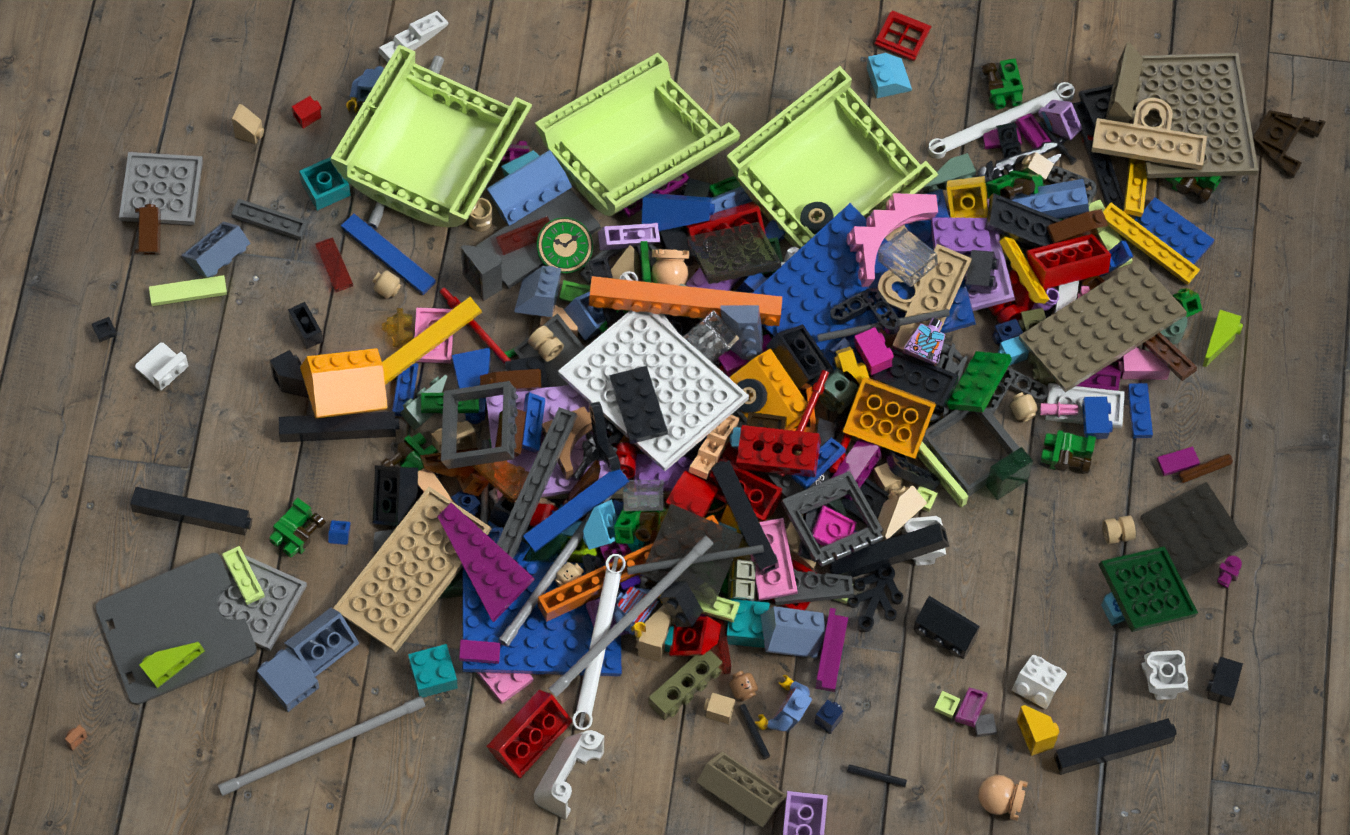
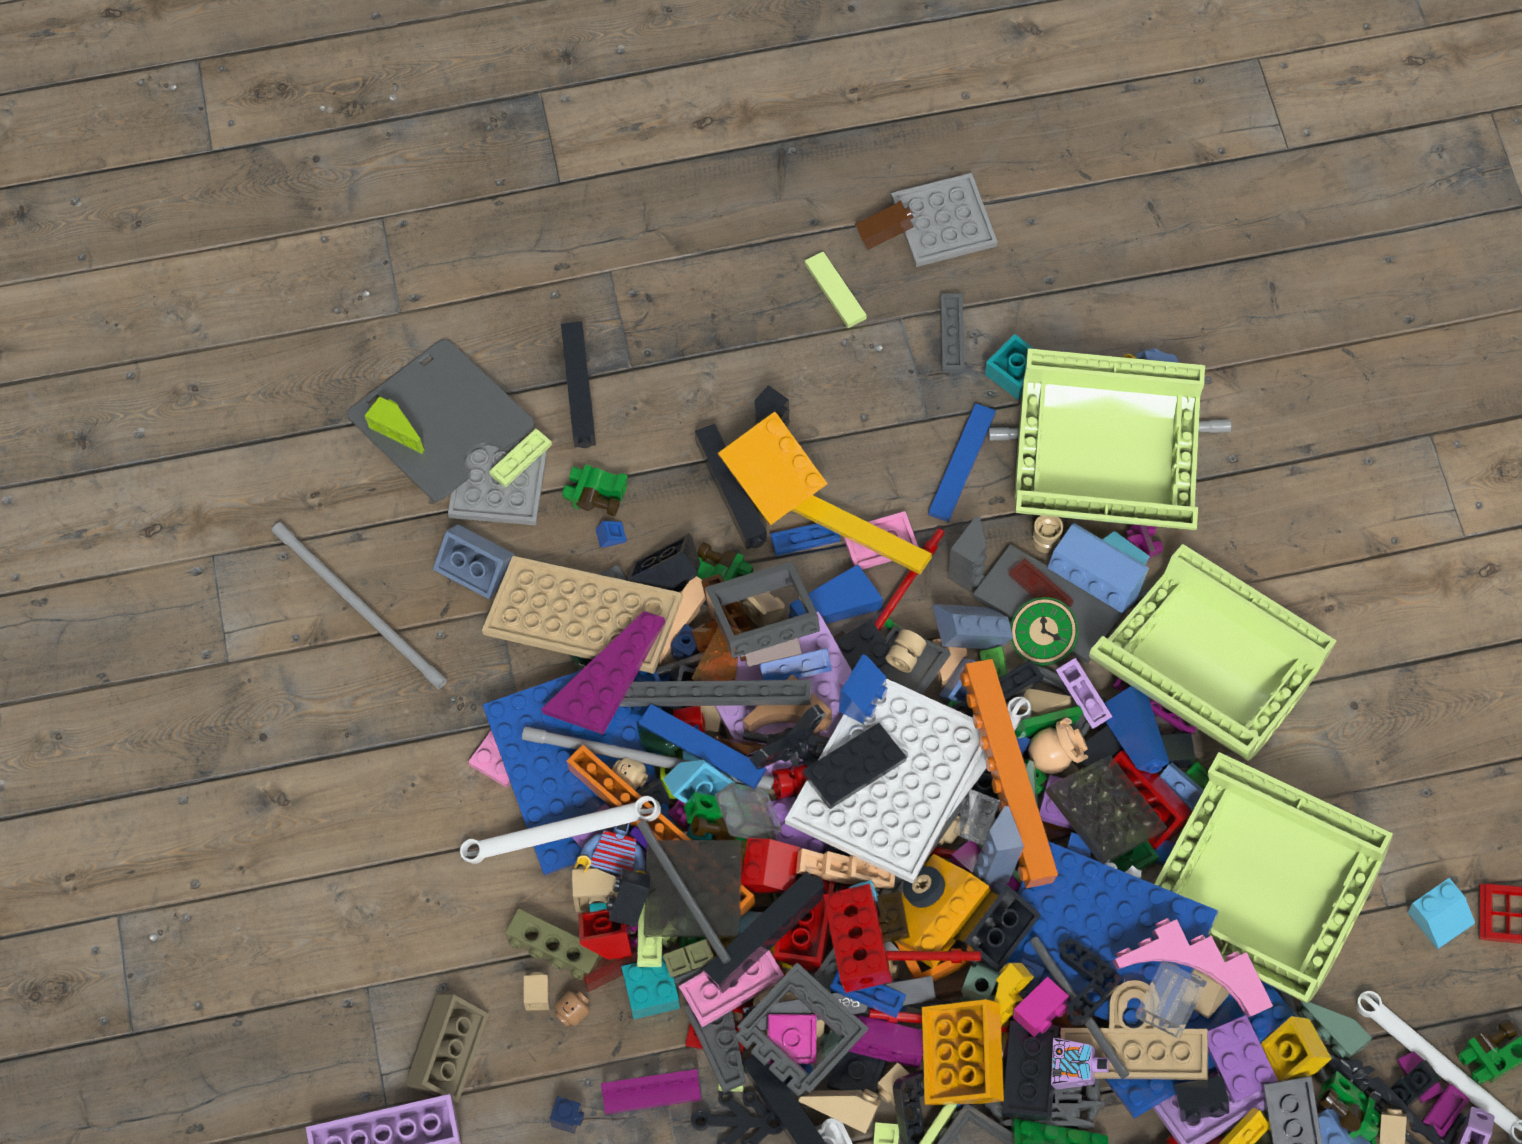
camera: 75 degrees right, 0 degrees up
nougat plate [65,725,87,750] -> none
black plate [92,317,117,343] -> none
white bracket [136,343,188,391] -> none
sand blue slope [181,222,251,278] -> none
tan slope [232,104,264,144] -> none
sand blue brick [257,647,319,712] -> none
black brick [288,302,323,350] -> none
red brick [291,96,322,129] -> none
clear red tile [315,237,353,292] -> none
tan head [372,270,402,299] -> none
white slope [378,11,448,62] -> none
clear yellow hips [381,308,413,347] -> none
sand green slope [400,375,447,431] -> none
teal brick [408,644,458,698] -> none
green tile [420,393,479,413] -> none
magenta tile [459,640,500,664] -> none
reddish brown slope [480,369,541,392] -> none
red slope [486,690,572,778] -> none
white windscreen [534,730,604,820] -> none
light grey piece [548,535,714,697] -> none
black bar [738,704,770,760] -> none
medium blue torso [755,675,812,732] -> none
sand blue slope [761,606,826,658] -> none
black bush [800,202,834,234] -> none
none -> blue slope [839,654,888,724]

